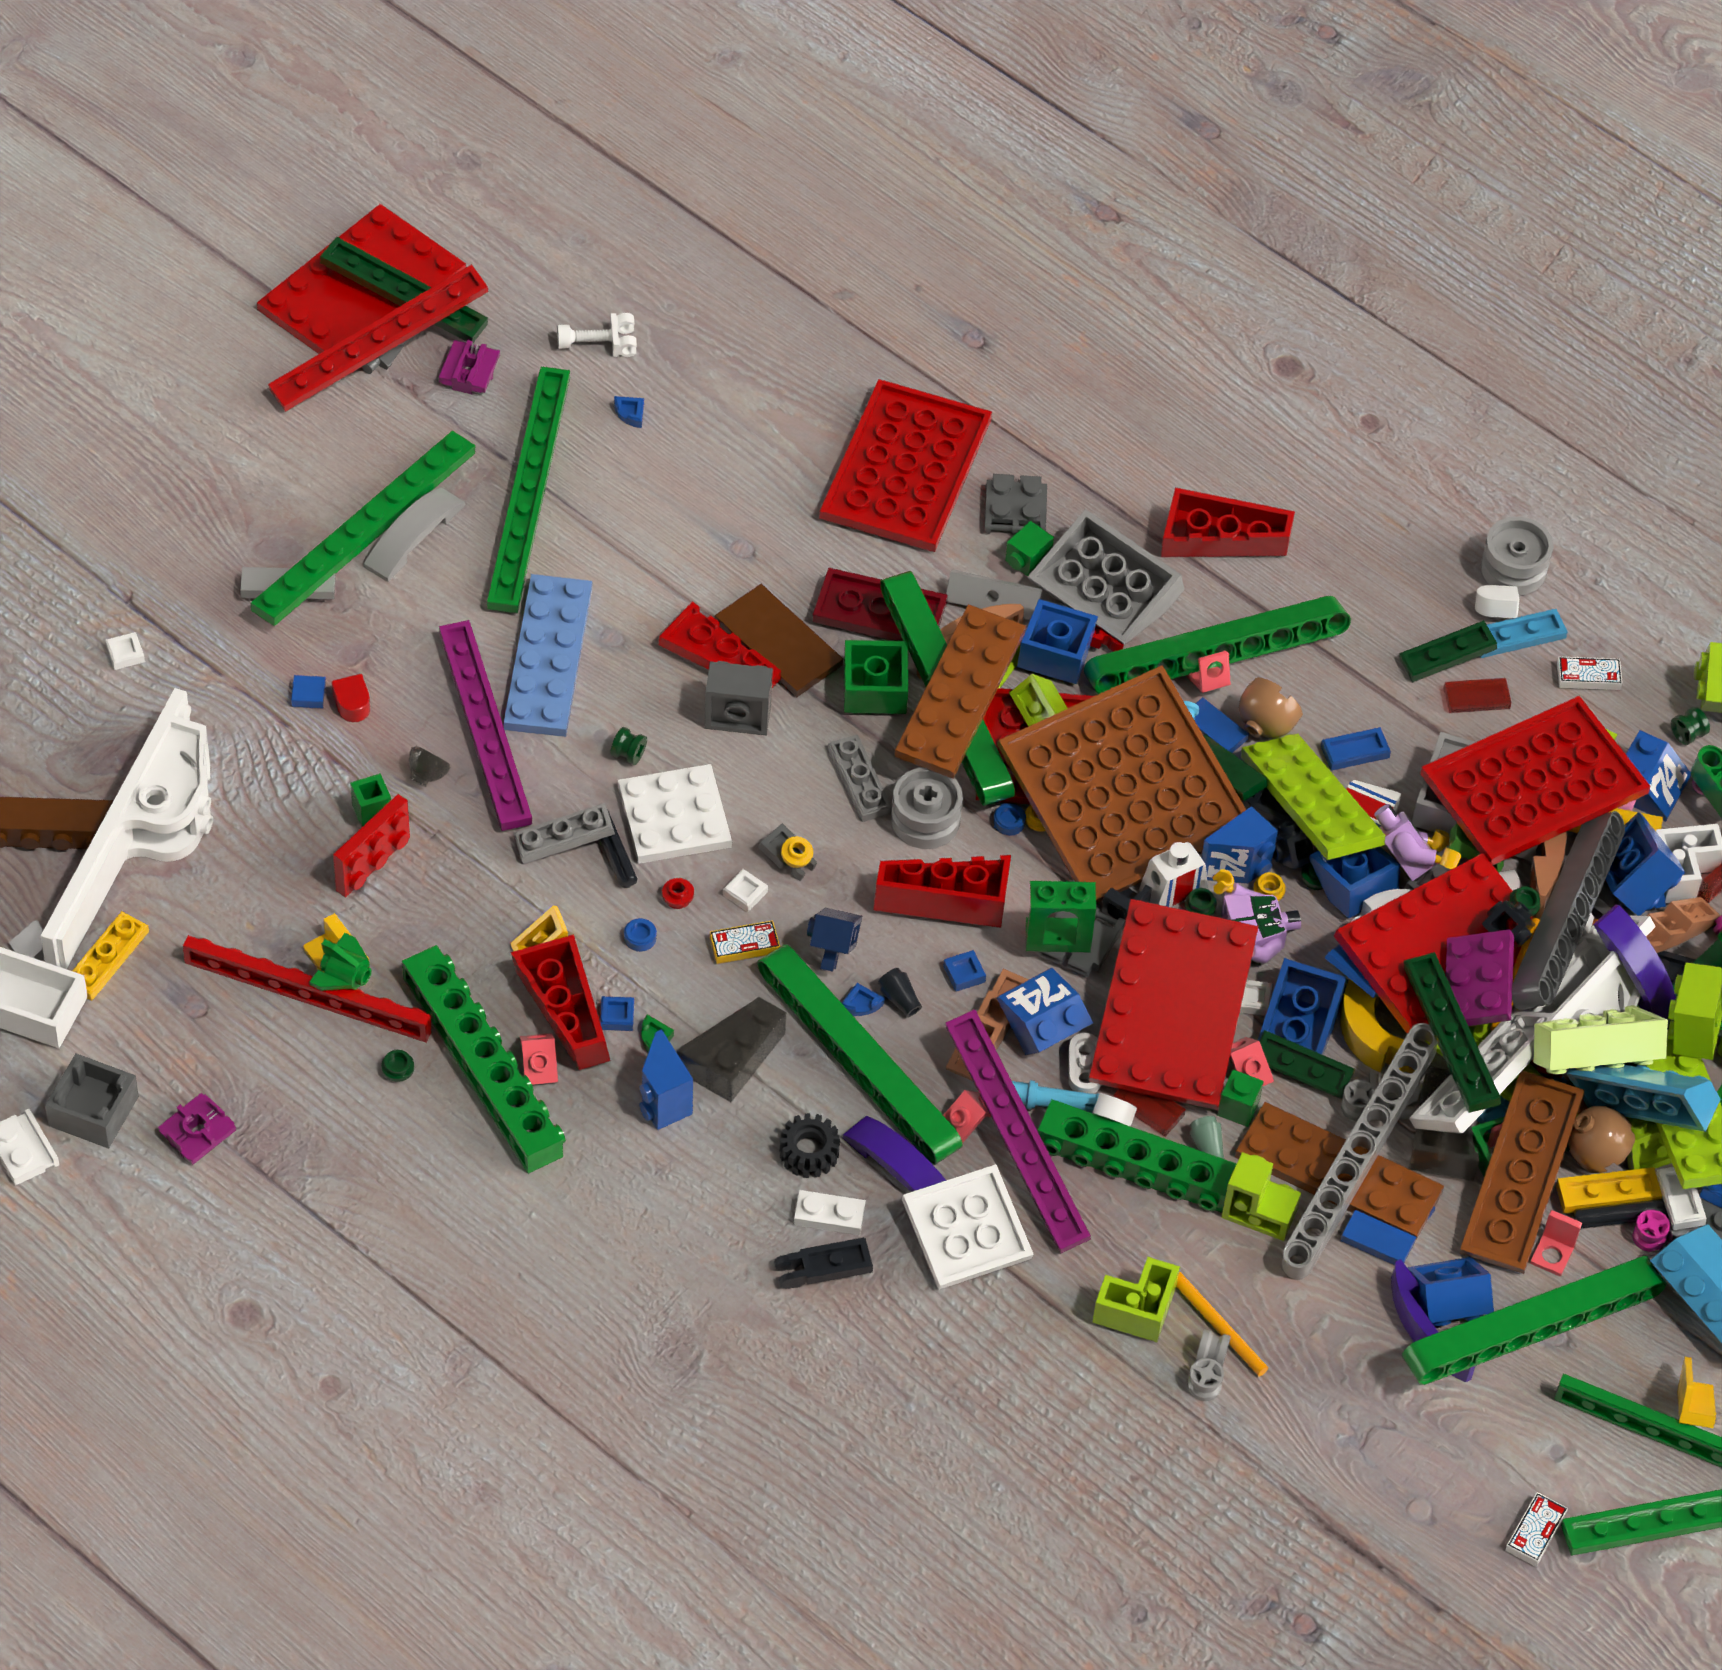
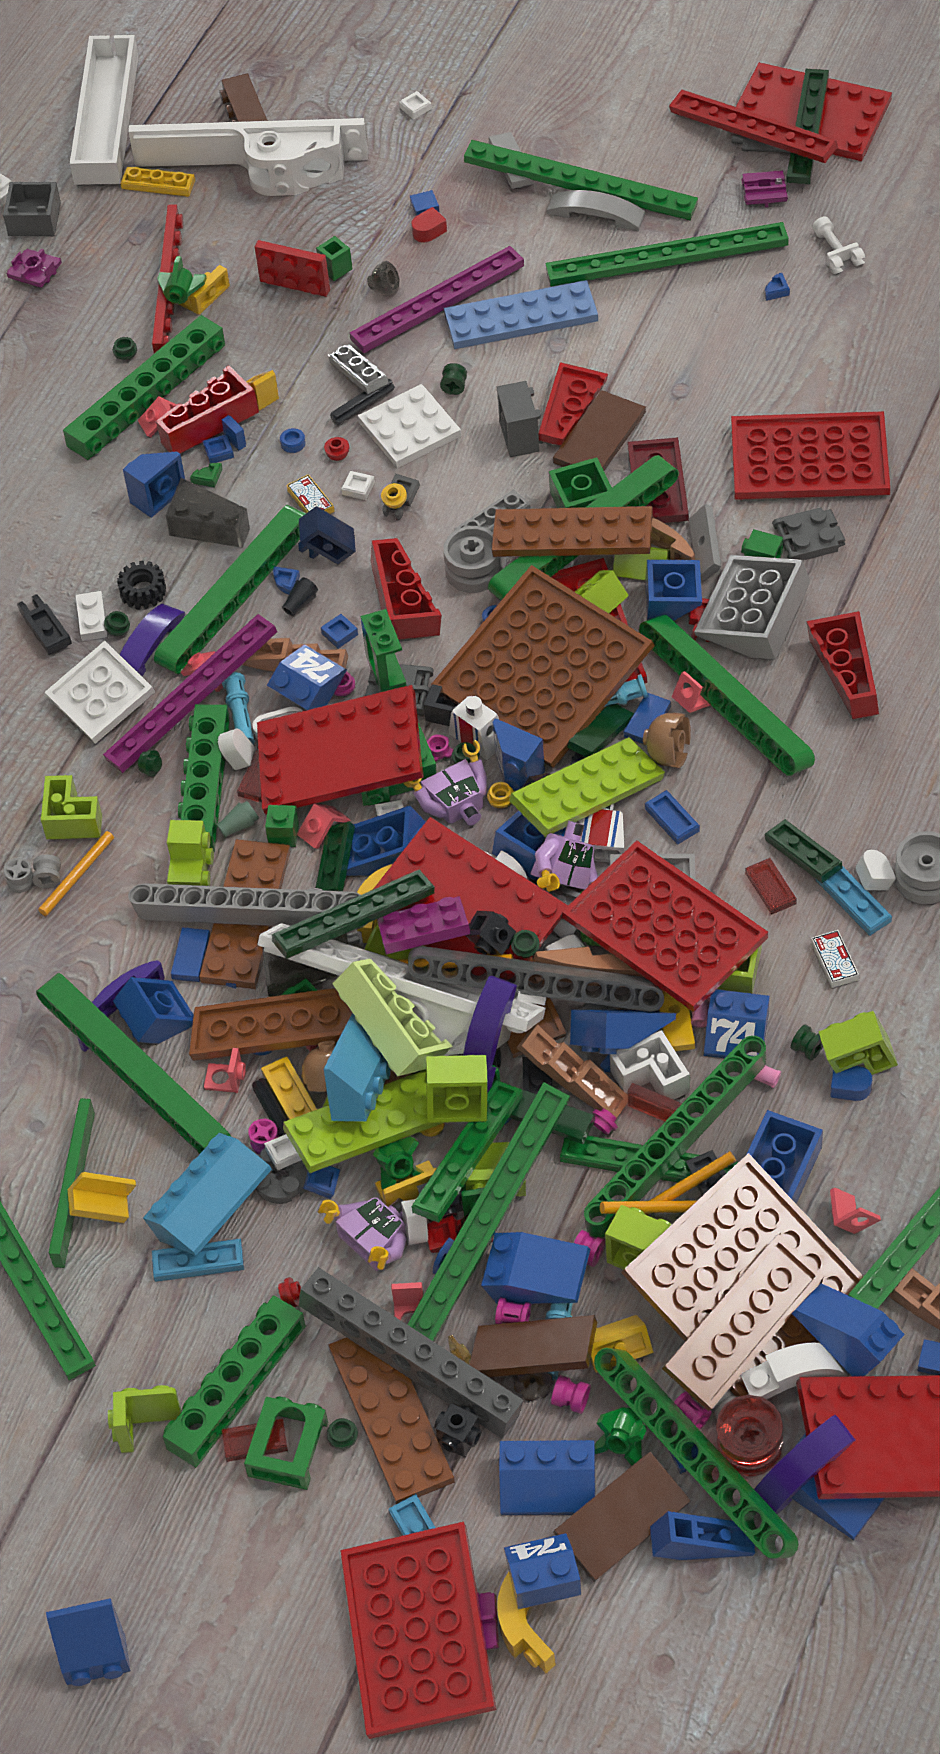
camera: 80 degrees right, 0 degrees up
none -> dark green plate [104,611,130,636]
none -> dark green plate [138,750,162,777]
none -> blue tile [222,415,246,451]

